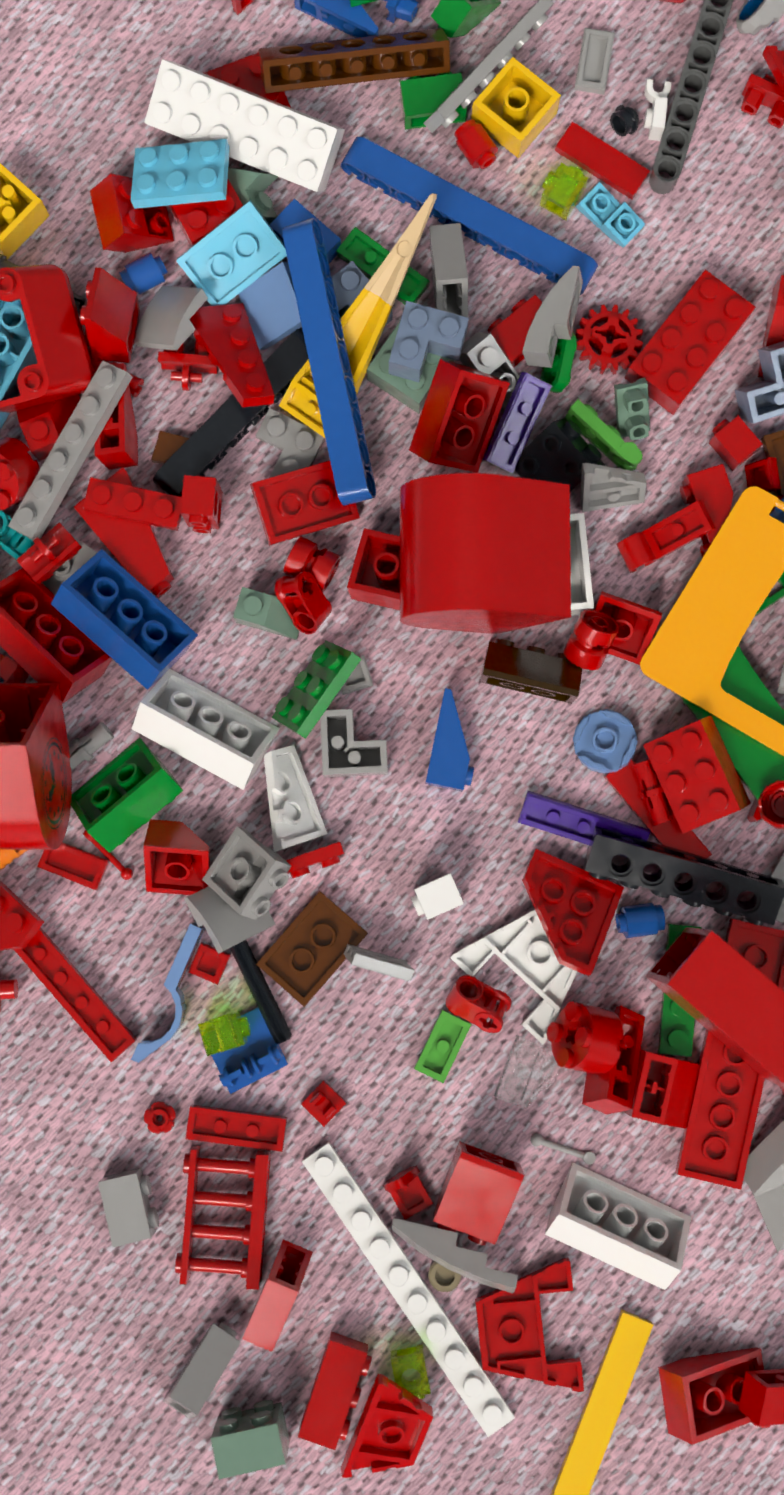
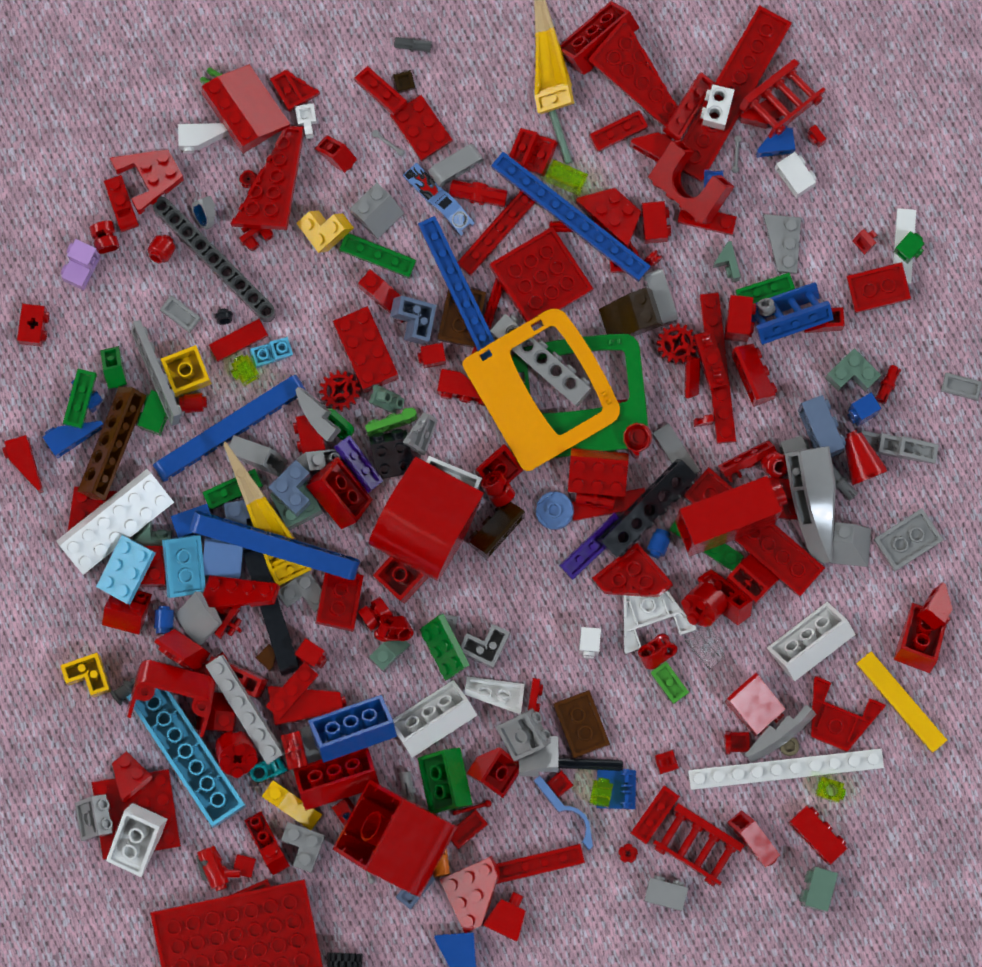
camera: 65 degrees left, 5 degrees down
light grey slope [163,1323,241,1419] -> none
red wing [341,1374,433,1478] -> none
tile [344,944,415,981] -> none
blue slope [425,688,474,792] -> none
light grey hinge [531,1133,596,1165] -> none
red plate [616,500,716,573] -> none
white plate [644,79,672,141] -> none
red tile [744,457,781,492] -> none

